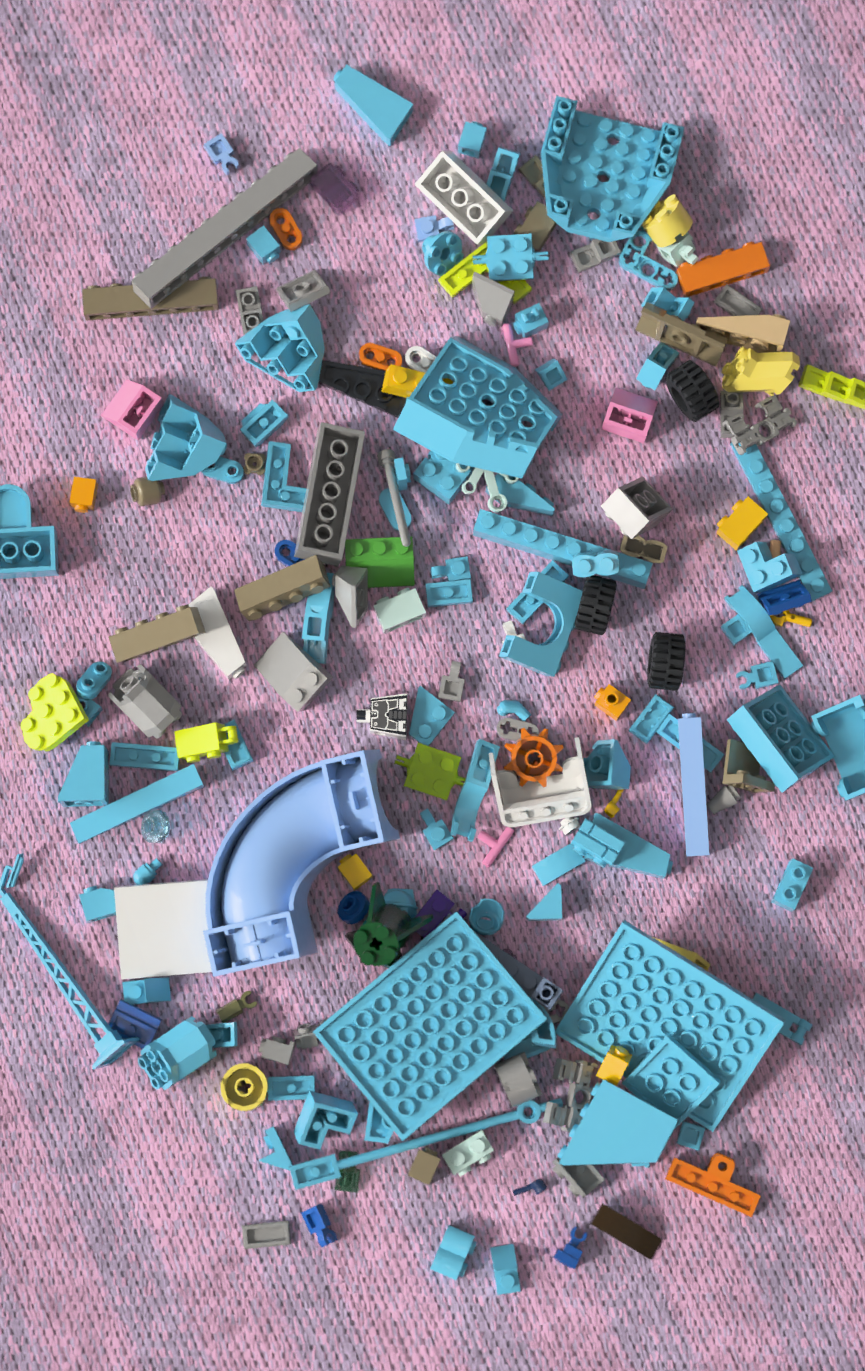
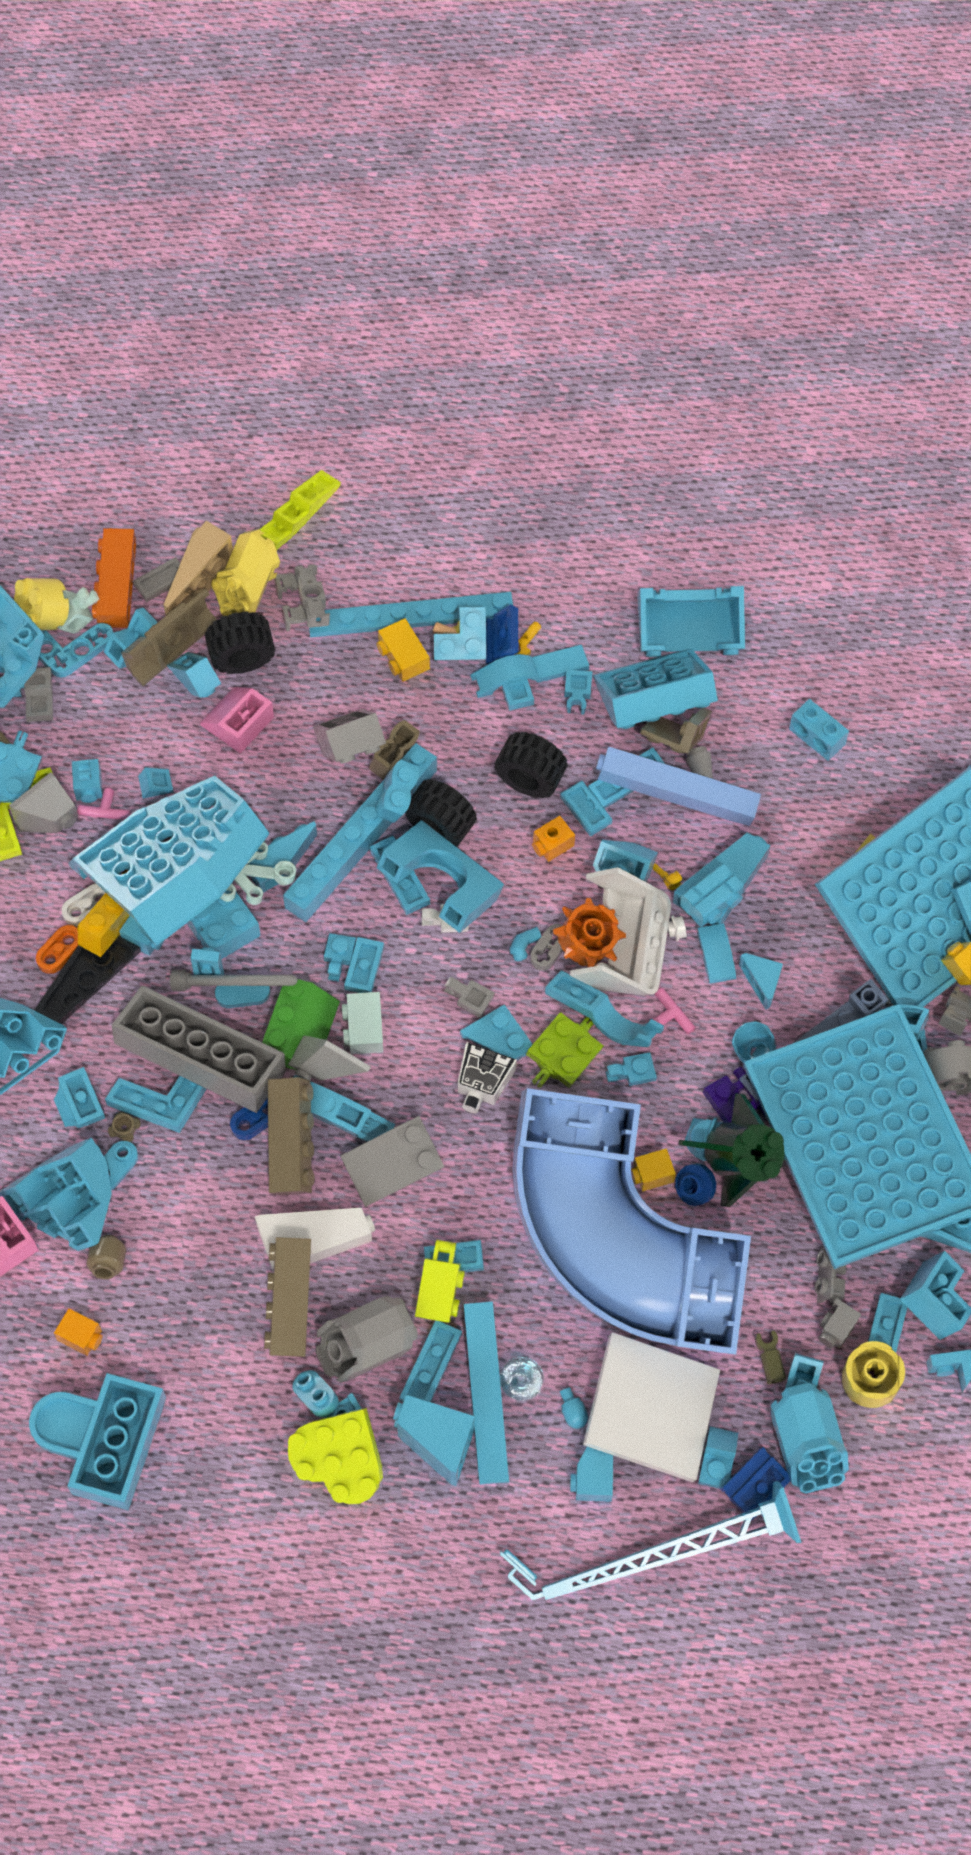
camera: 70 degrees left, 15 degrees down
light grey slope [720,391,744,438] -> none

